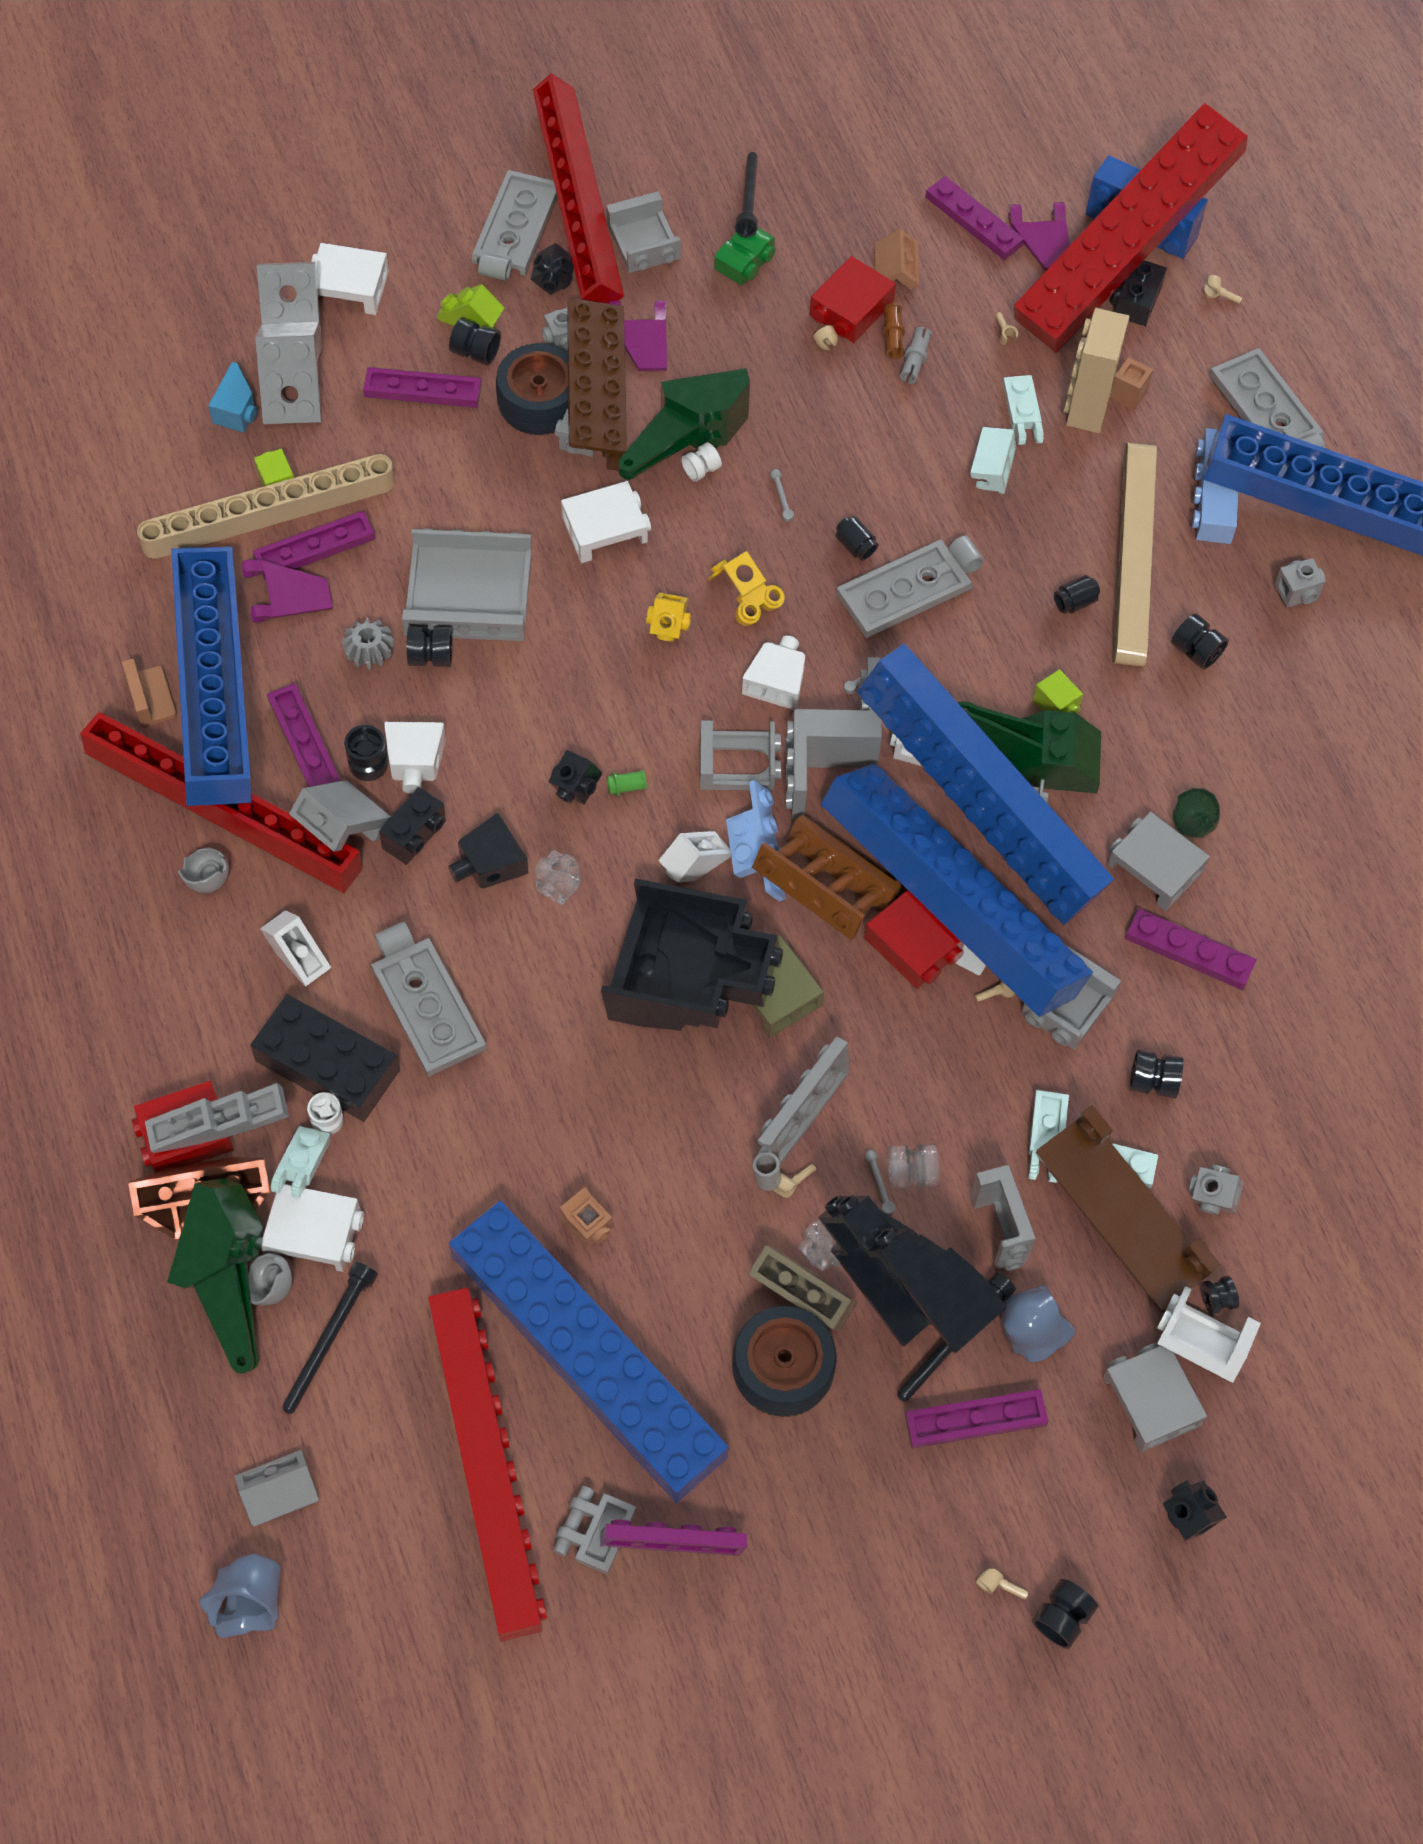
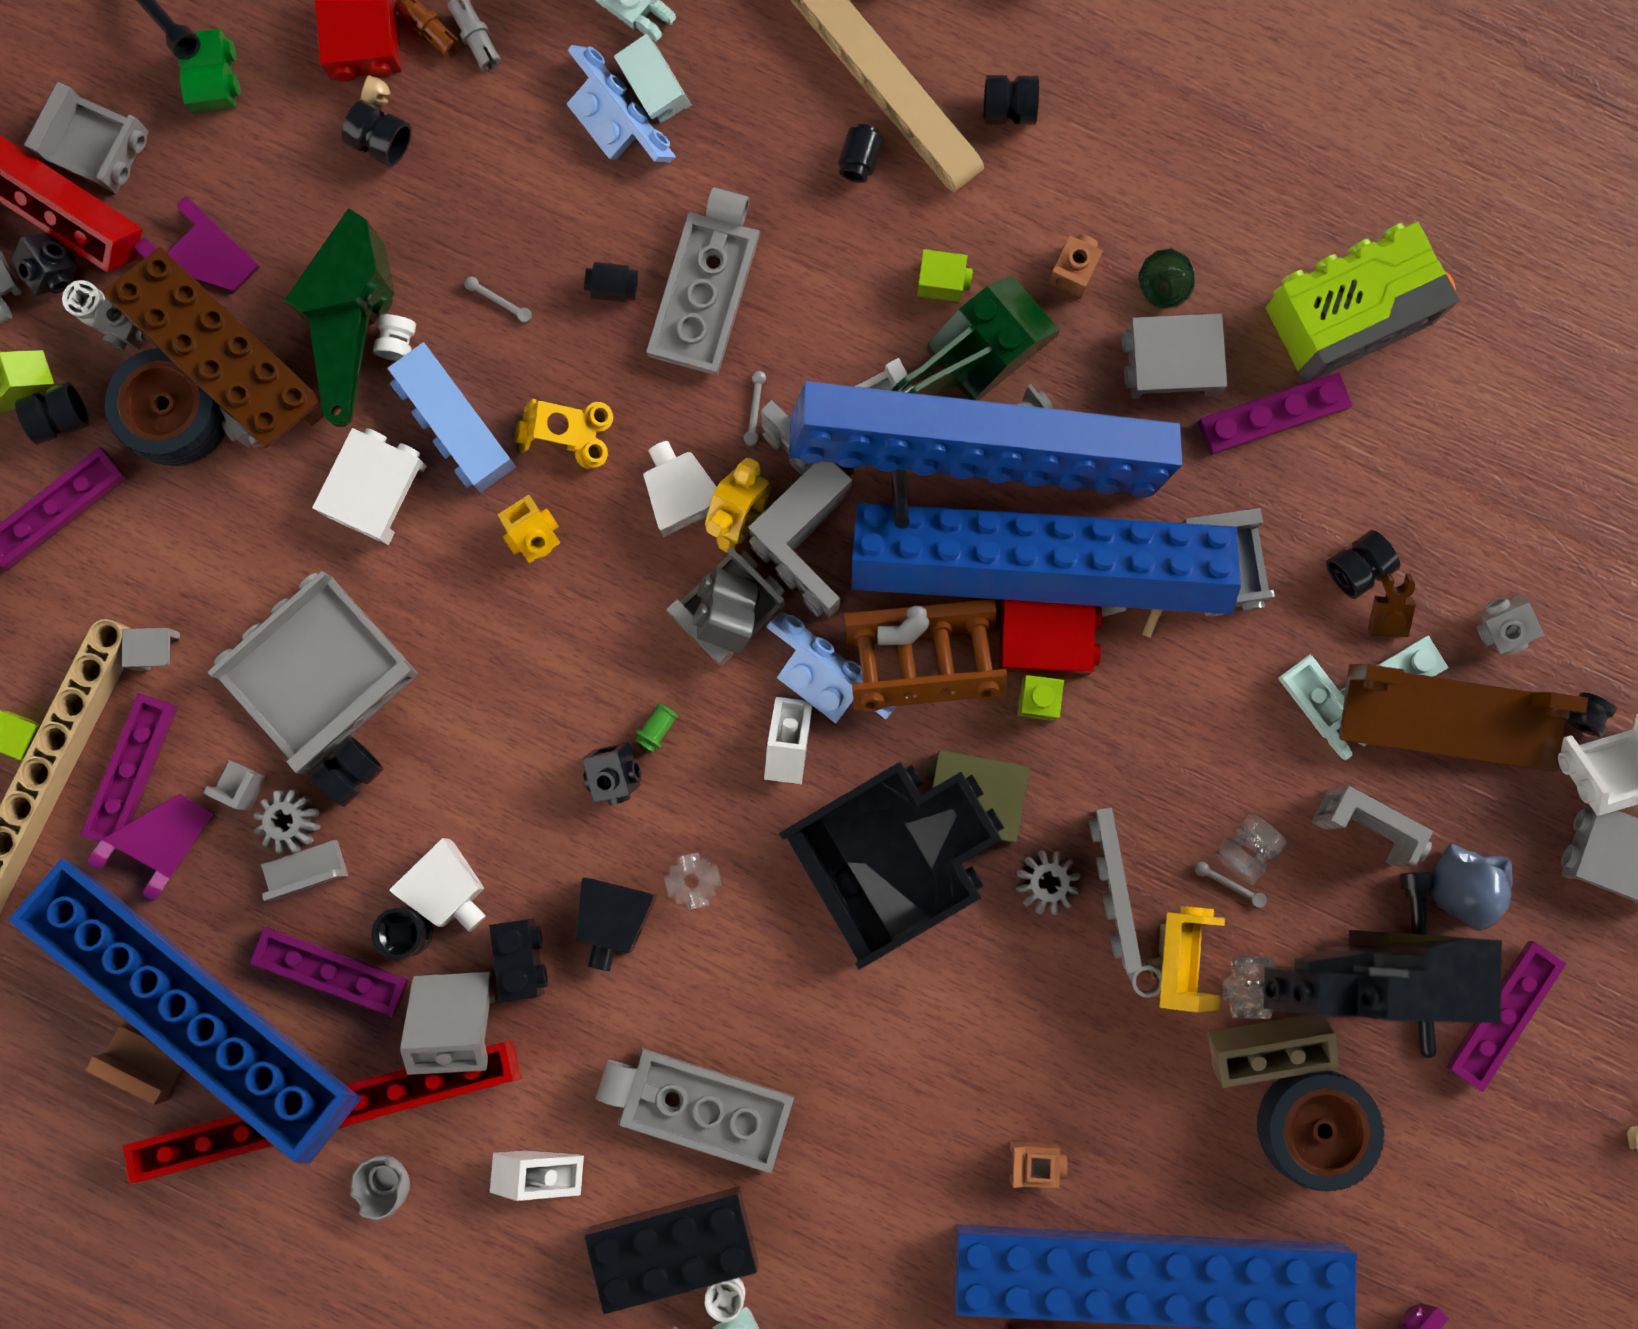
camera: 40 degrees left, 20 degrees up
none -> white wheel [62,280,105,327]
none -> light grey panel [122,628,180,671]
none -> light grey panel [203,760,267,811]
none -> light grey panel [261,840,348,901]
none -> black wheel [341,100,412,166]
none -> light blue brick [388,342,516,493]
none -> light blue bracket [567,45,676,163]
none -> dark grey brick [693,567,758,654]
none -> yellow piece [705,458,771,553]
none -> light grey arm [877,606,929,645]
none -> black bar [891,469,910,528]
none -> light grey gear [1015,850,1080,915]
none -> lime brick [1017,675,1064,721]
none -> nougat brick [1048,234,1103,298]
none -> yellow panel [1160,906,1225,1013]
none -> lime piece [1265,221,1460,383]
none -> reddish brown plate [1368,573,1416,637]

